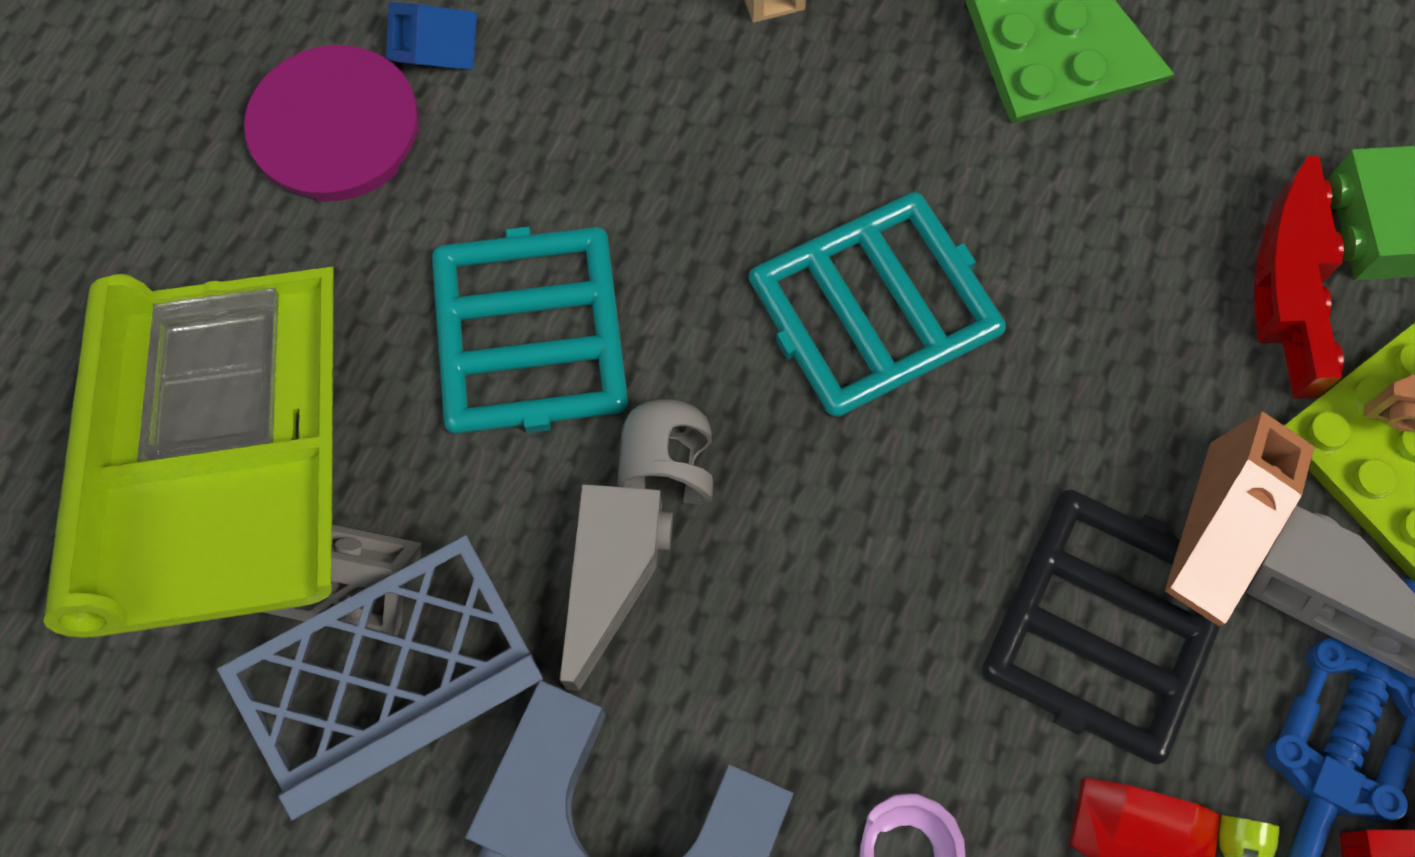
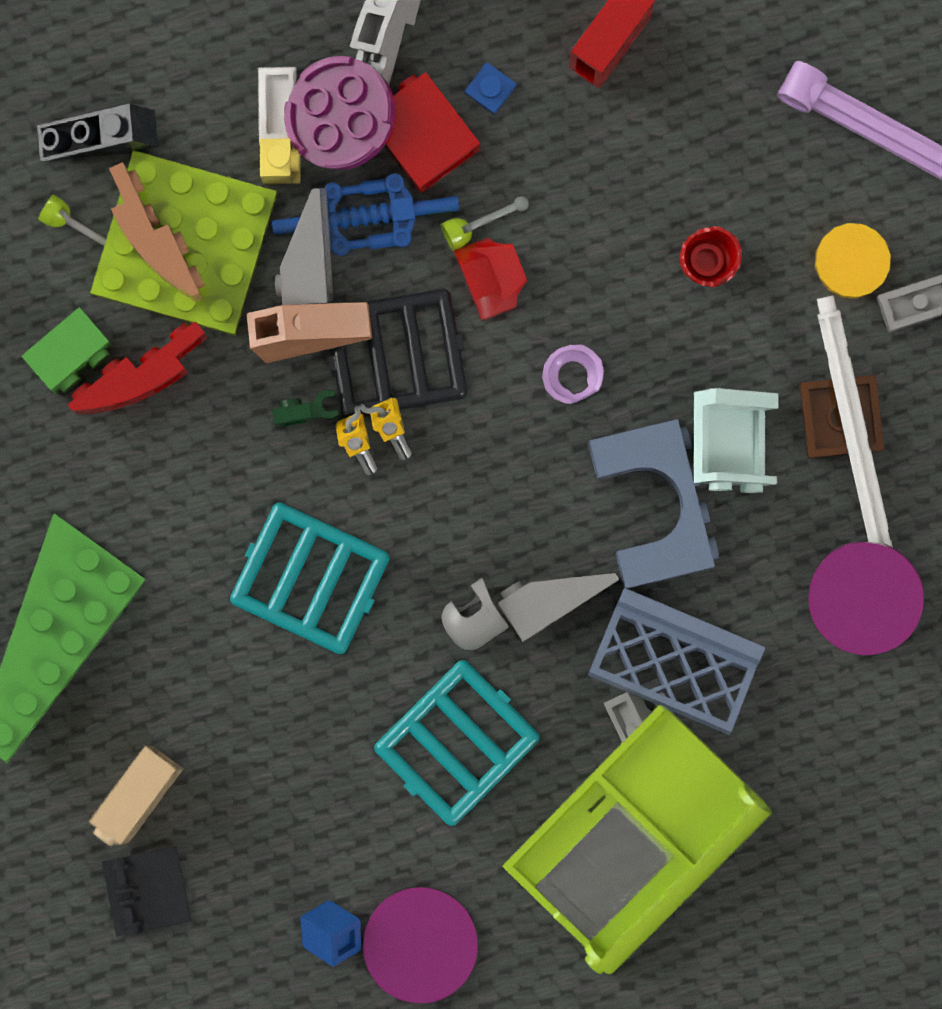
camera: 125 degrees left, 15 degrees up
none -> dark green plate [272,390,339,428]
none -> piece [335,398,412,475]

